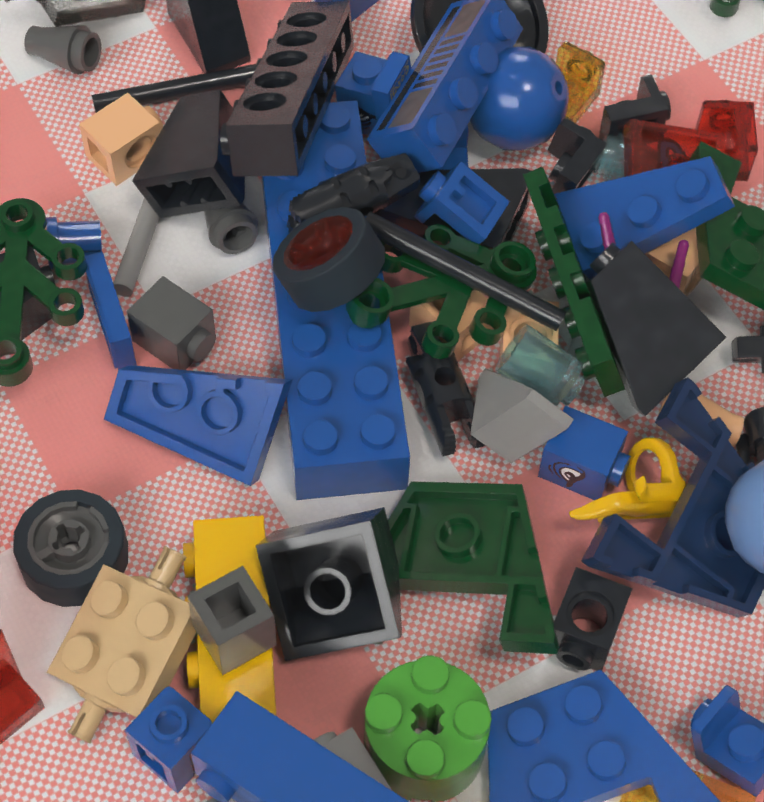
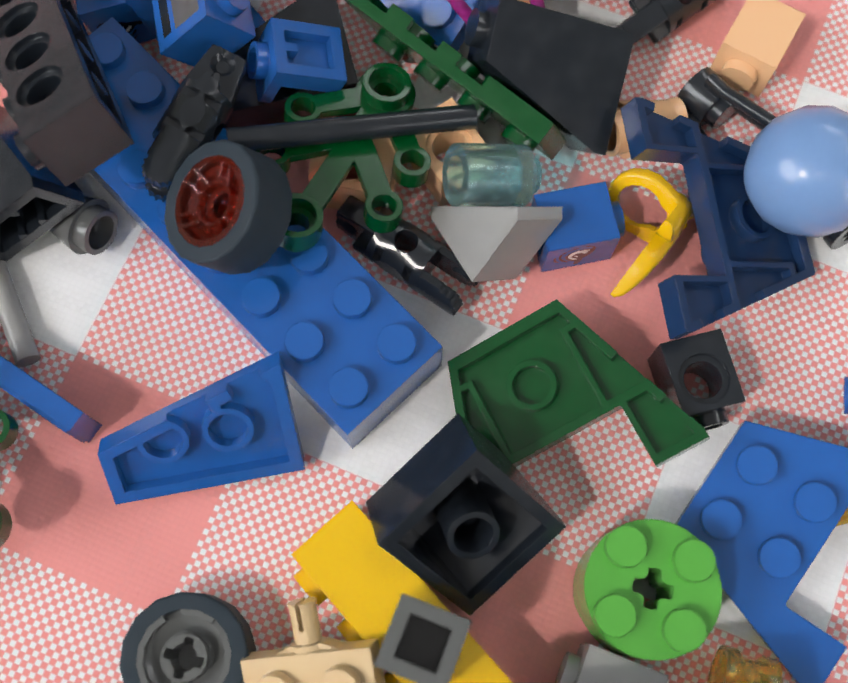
camera: 35 degrees left, 15 degrees up
dark grey brick [127,276,216,370] -> none

